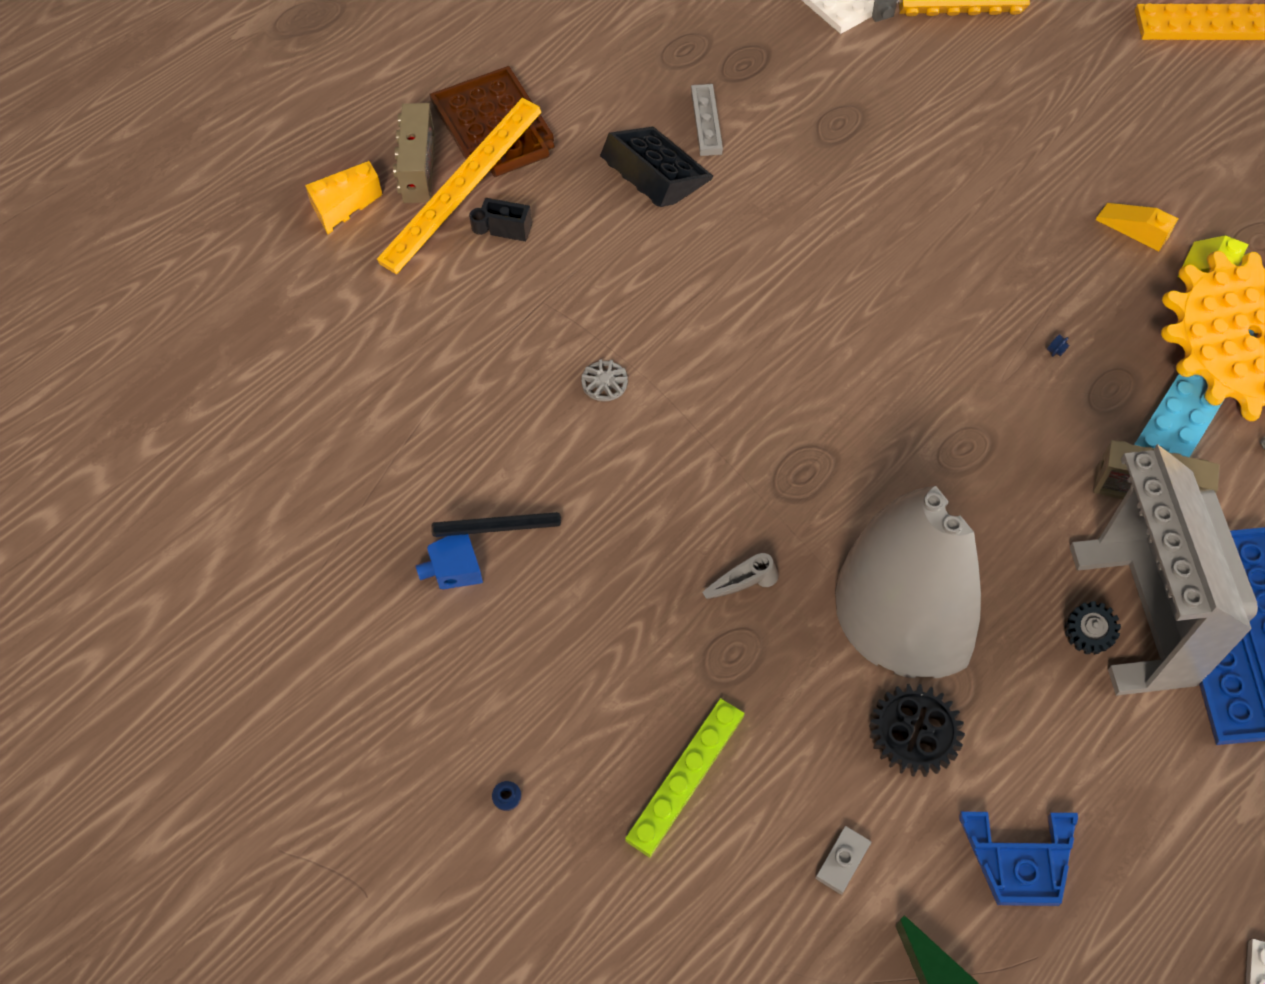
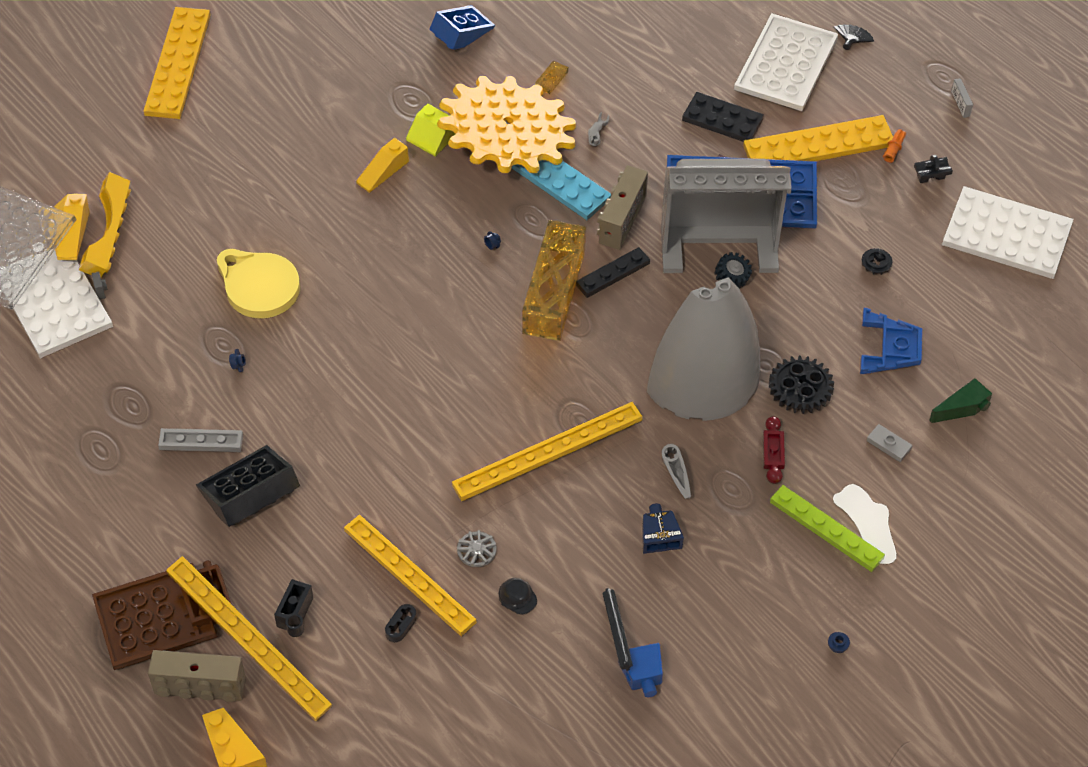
camera: 85 degrees left, 5 degrees down
none -> light yellow piece [217,249,300,318]
none -> dark blue plate [229,349,246,372]
none -> yellow plate [344,514,477,636]
none -> black beam [385,604,417,643]
none -> yellow plate [452,402,642,502]
none -> black hat [498,578,537,615]
none -> clear yellow piece [522,220,586,341]
none -> black plate [576,247,650,298]
none -> dark blue torso [642,503,684,554]
none -> dark red plate [763,416,785,484]
none -> white sticker [833,484,896,564]
none -> black gear [861,248,892,275]

